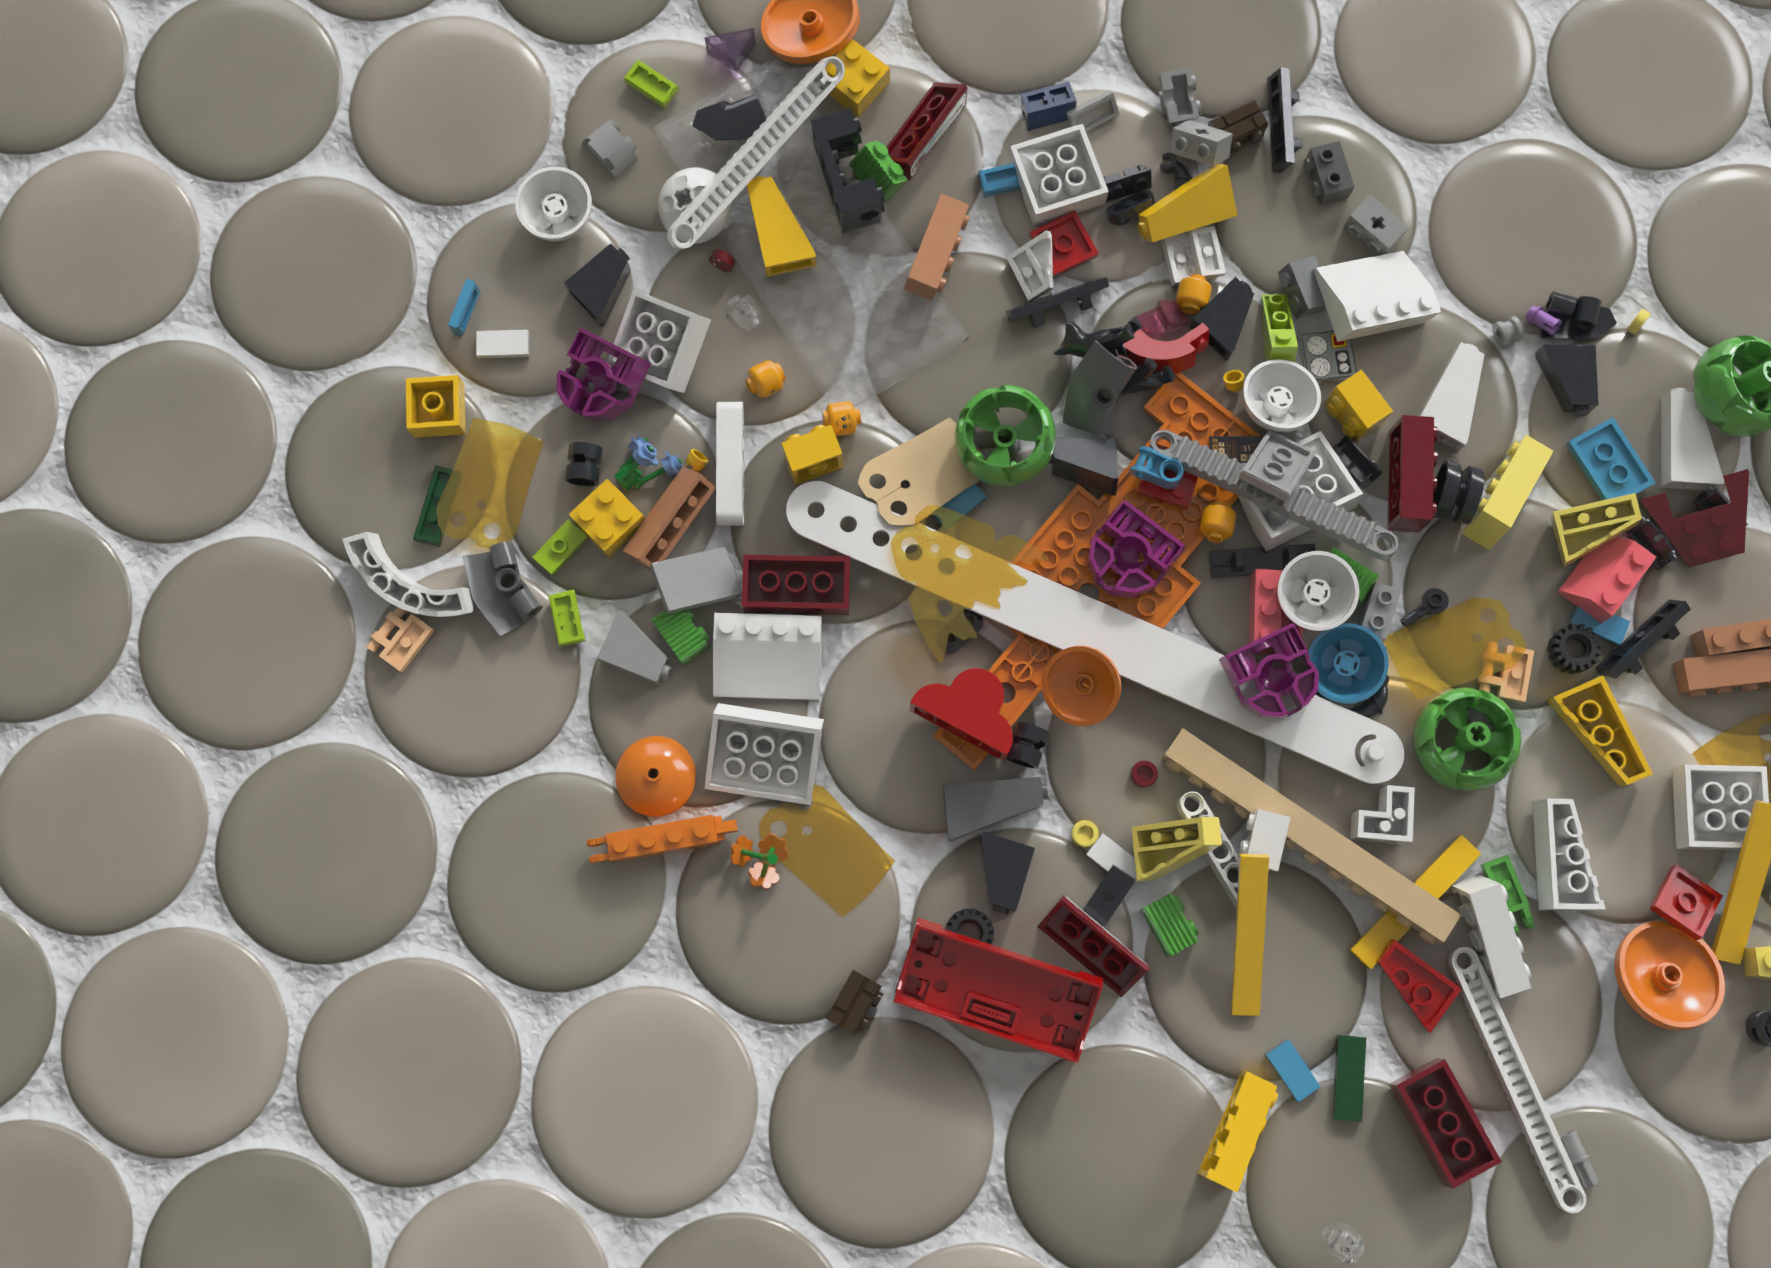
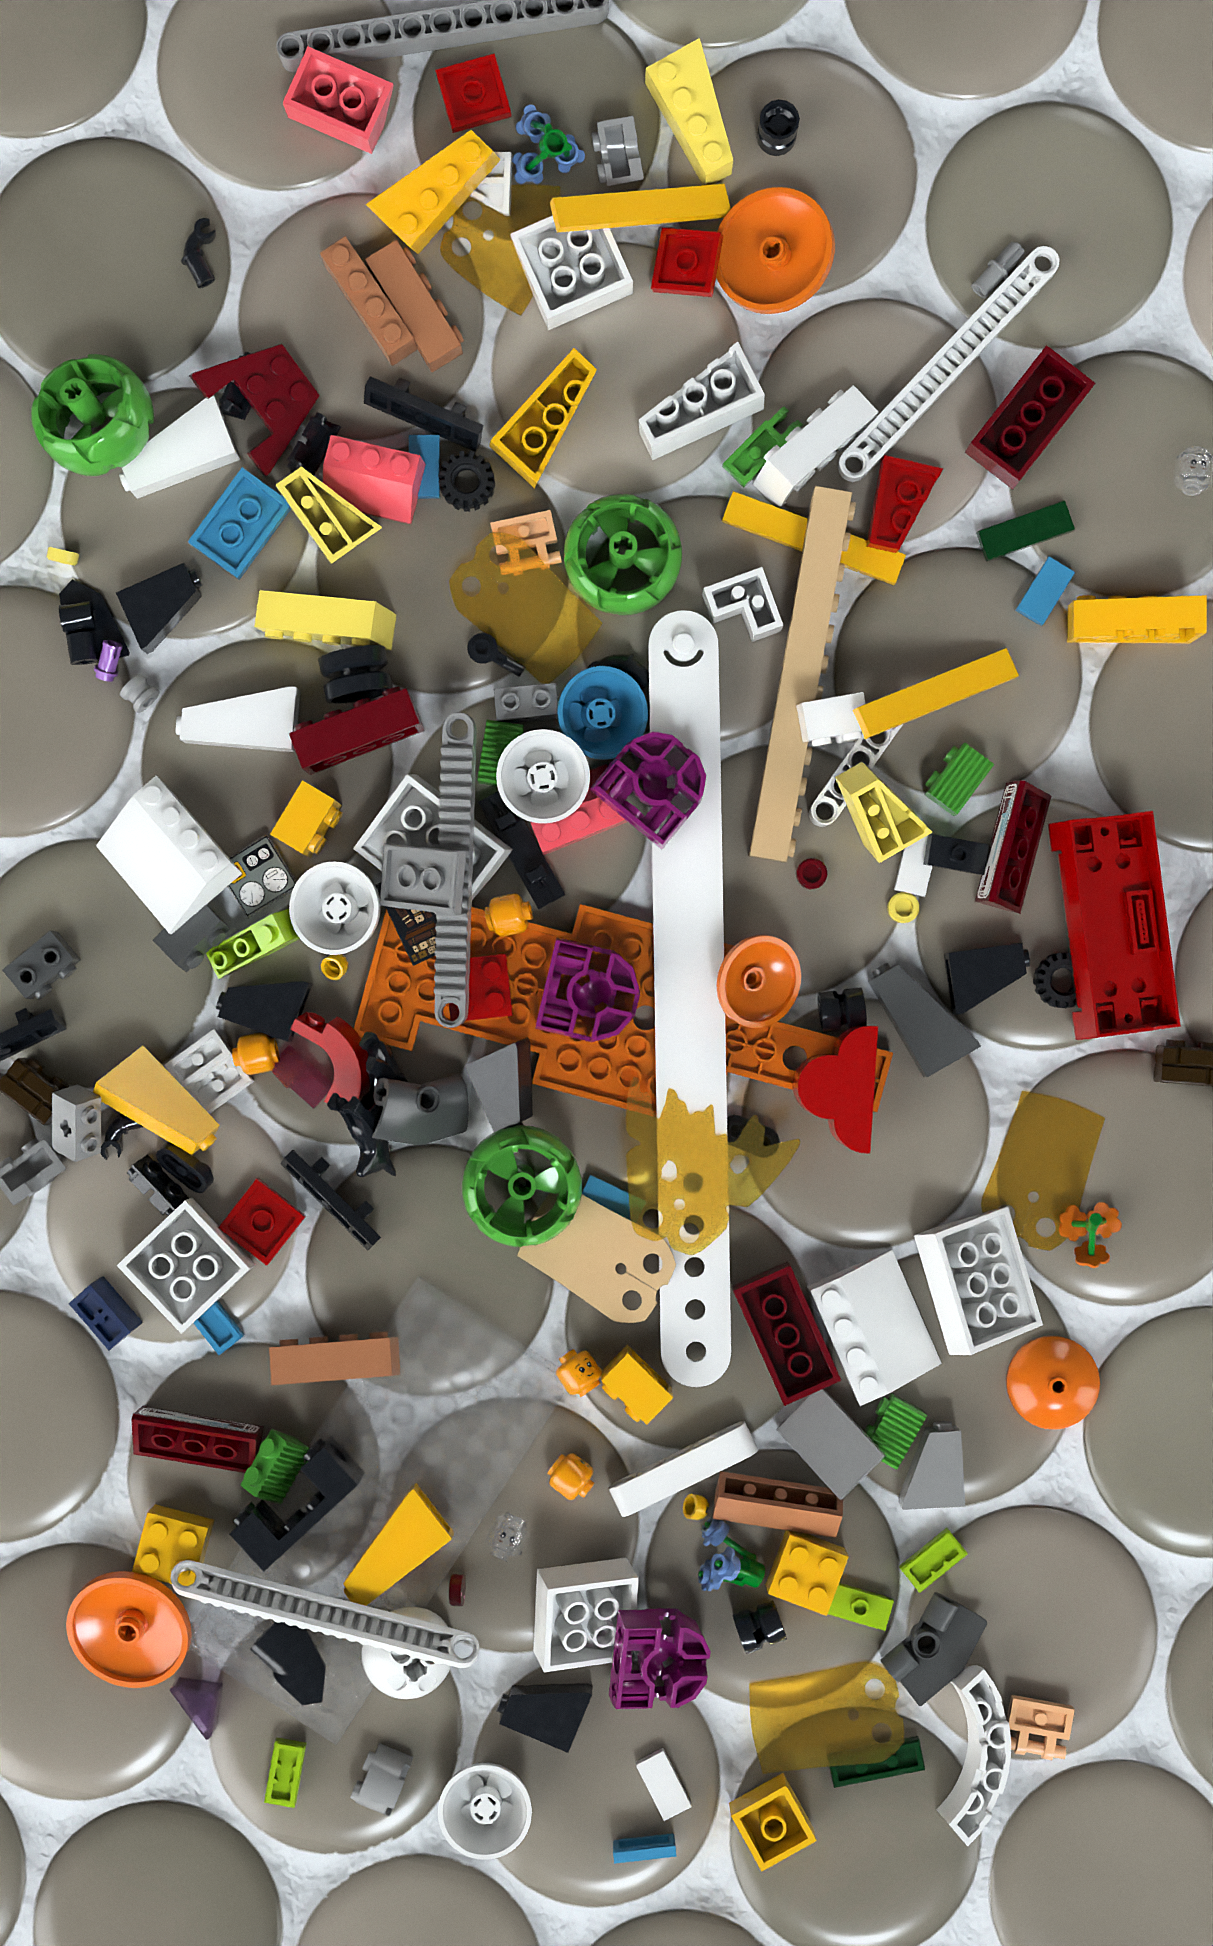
camera: 110 degrees left, 10 degrees up
orange hinge [586,814,738,864] -> none
white wing [1006,230,1053,302] -> none
light grey tile [1066,90,1120,132] -> none
dark azure piece [1129,446,1183,489] -> none
black hinge [1332,435,1383,489] -> none
light grey brick [1345,194,1409,255] -> none

